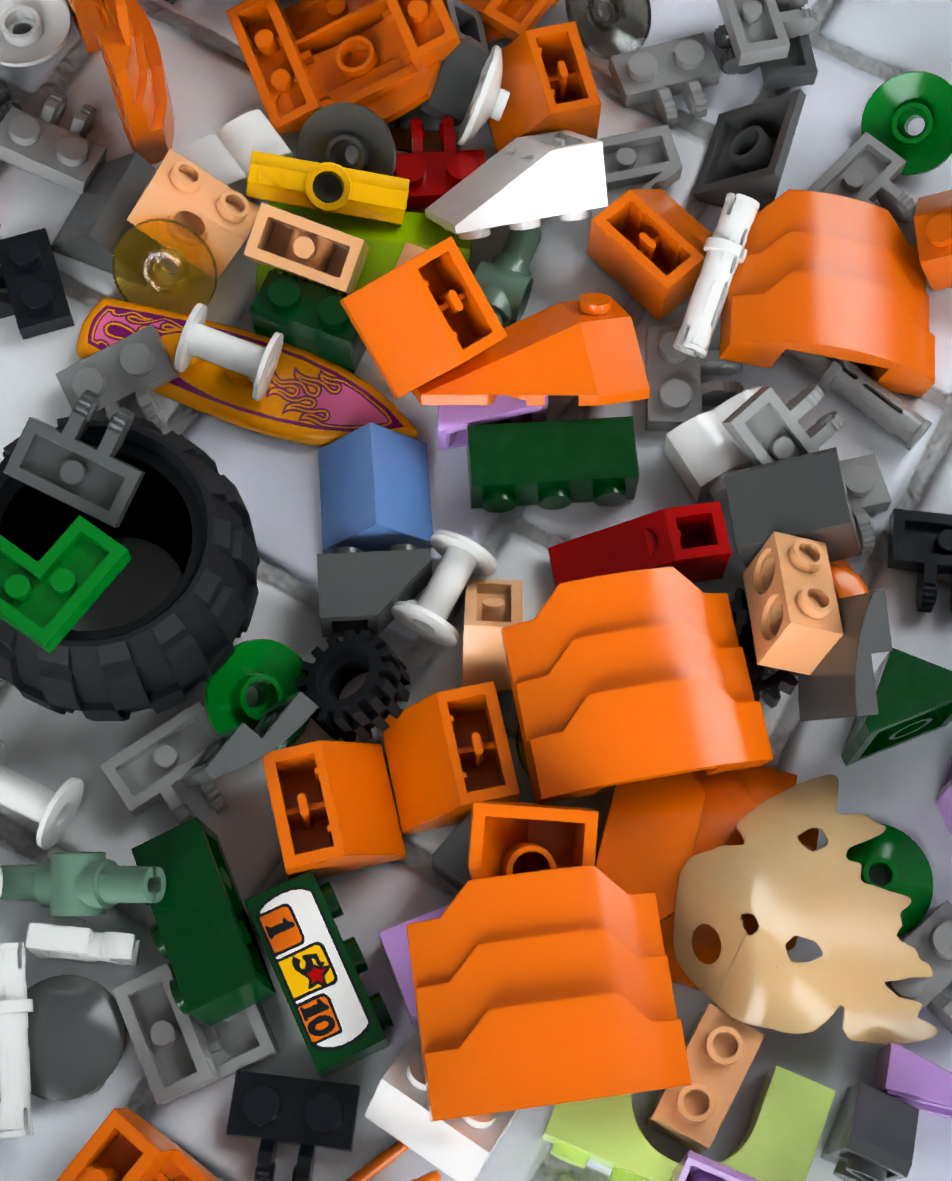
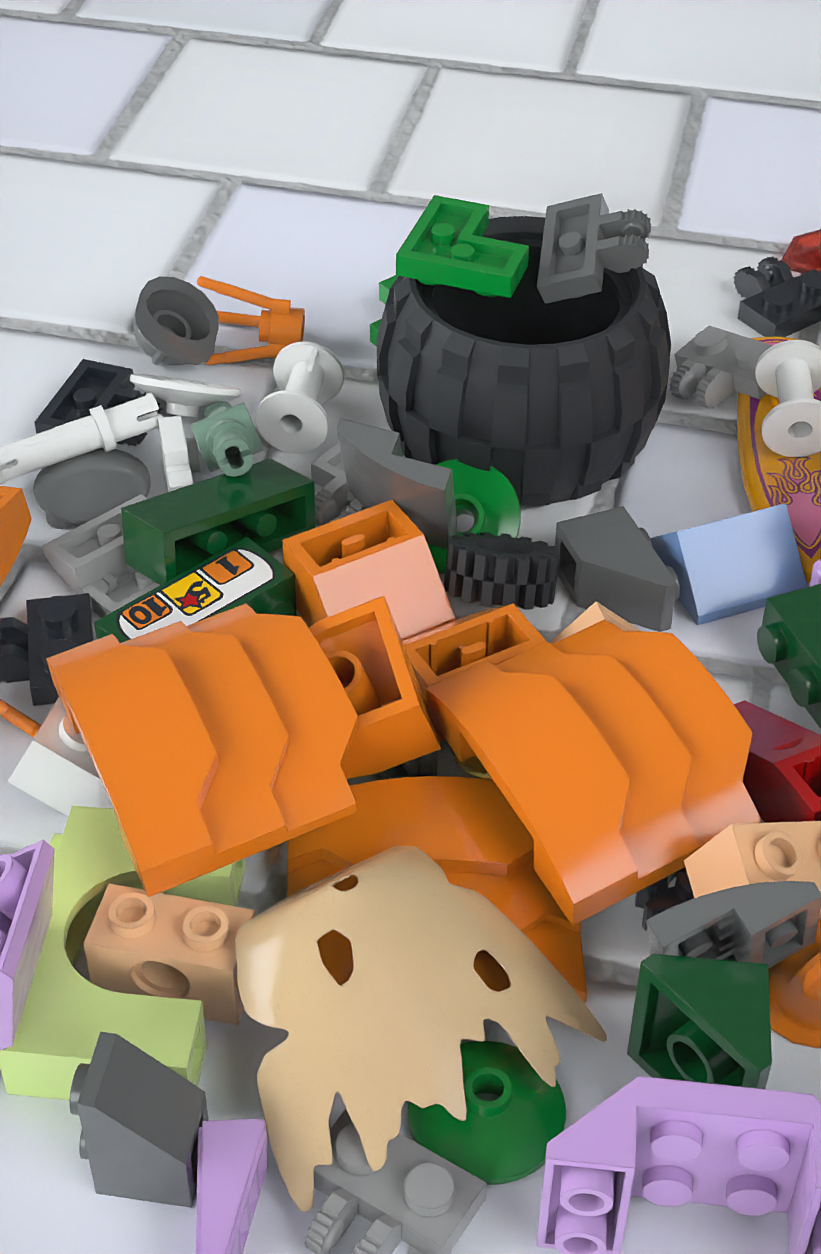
camera: 75 degrees right, 25 degrees down
white piece [391,530,498,646] -> none

